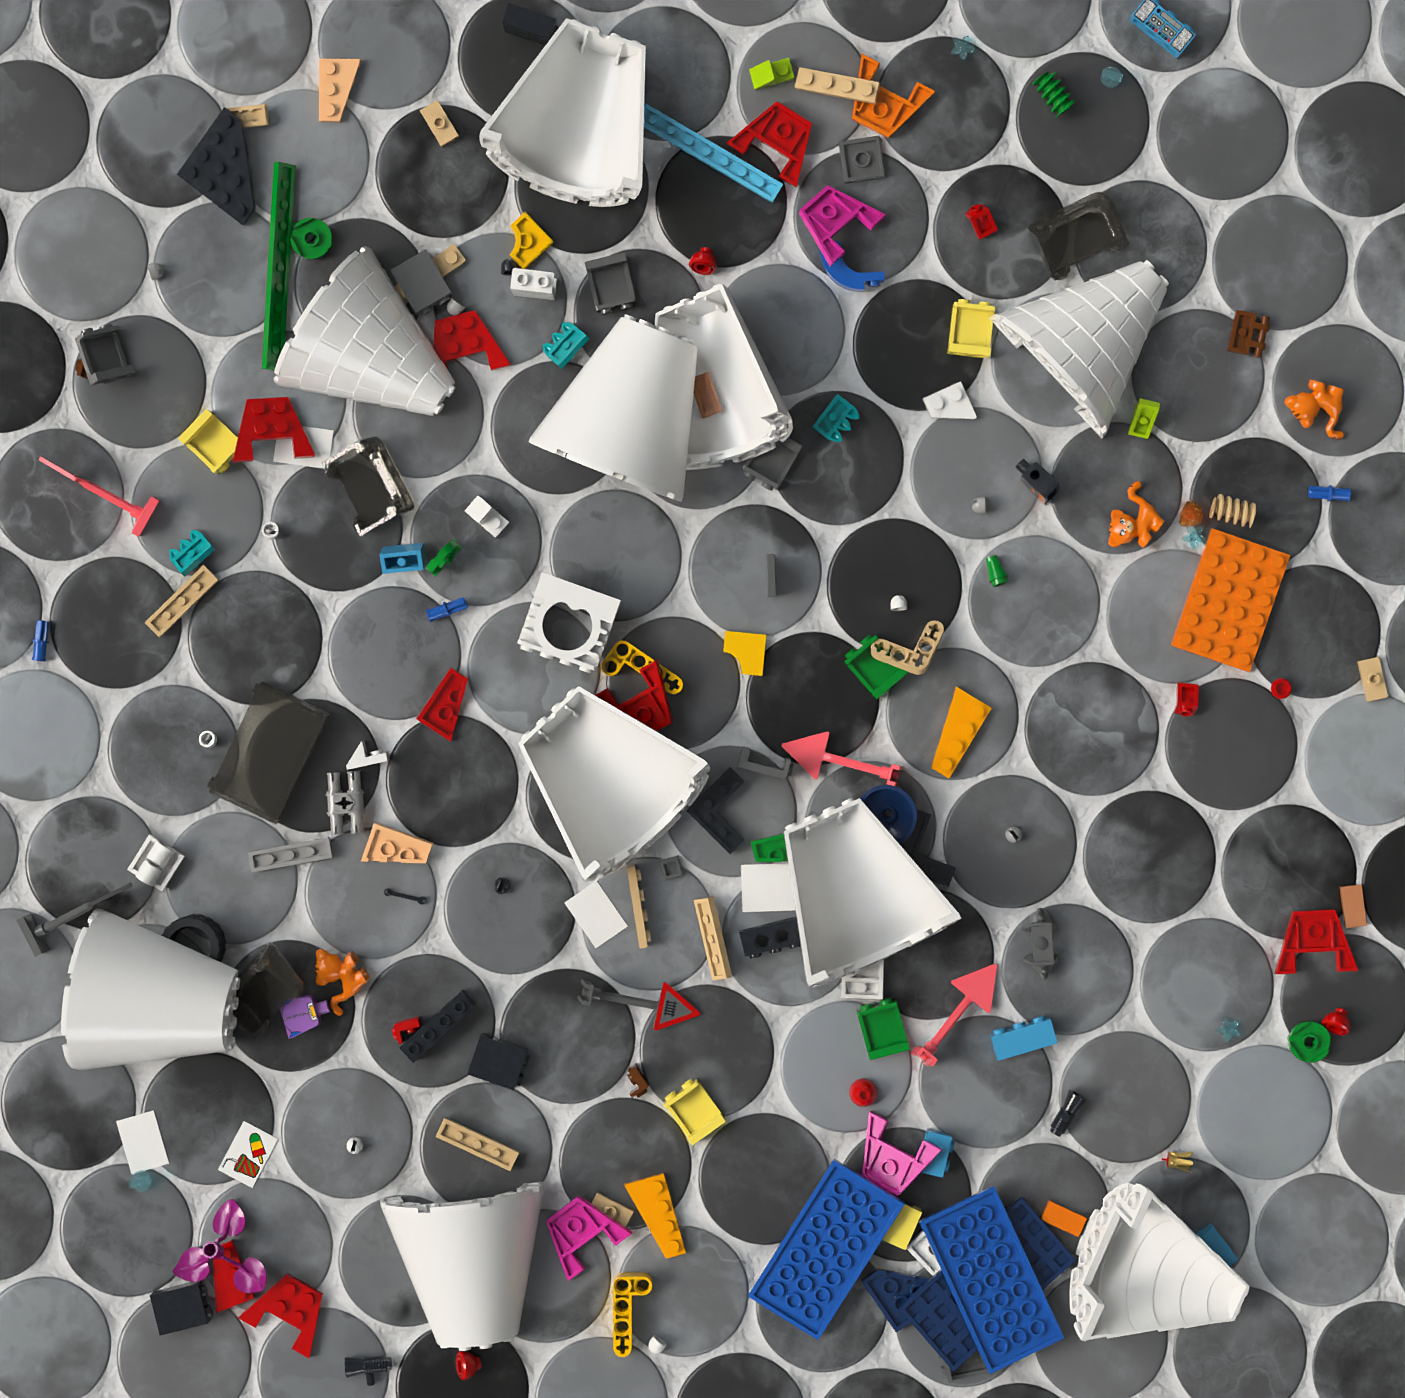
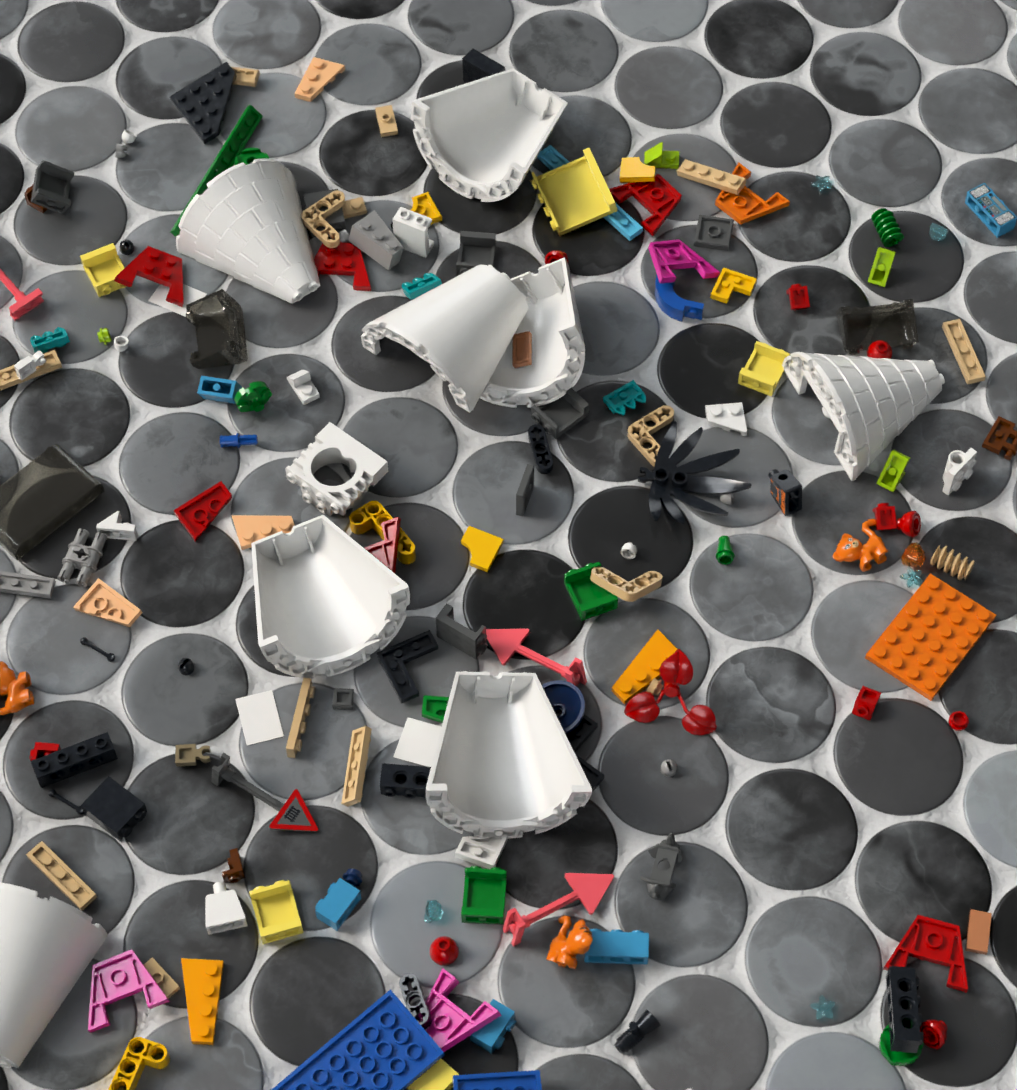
camera: 15 degrees right, 30 degrees down
none -> white plate [14,350,46,380]
none -> black hinge [48,789,84,815]
none -> lime plate [97,328,112,345]
none -> black hinge [119,239,134,255]
none -> white hinge [122,130,137,144]
none -> dark tan plate [175,744,211,767]
none -> white torso [205,882,248,935]
none -> light nougat wing [232,515,295,550]
none -> tan beam [301,190,345,248]
none -> dark azure brick [315,878,361,931]
none -> dark blue plate [342,869,362,887]
none -> light grey wedge [348,210,404,270]
none -> black beam [399,973,432,1029]
none -> clear light blue plate [424,900,443,923]
none -> black beam [528,424,553,474]
none -> light yellow panel [531,148,617,236]
none -> orange animal [546,915,593,970]
none -> yellow tile [619,157,656,183]
none -> red plant [624,649,717,735]
none -> tan beam [628,405,674,467]
none -> black plant [638,421,751,525]
none -> tan plate [646,678,663,696]
none -> yellow plate [710,267,757,304]
none -> red brick [867,340,892,359]
none -> lime slope [868,247,896,287]
none -> red bracket [873,503,897,531]
none -> black brick [886,966,924,1053]
none -> red brick [896,511,921,537]
none -> tan plate [942,319,986,385]
none -> white plate [942,448,977,496]

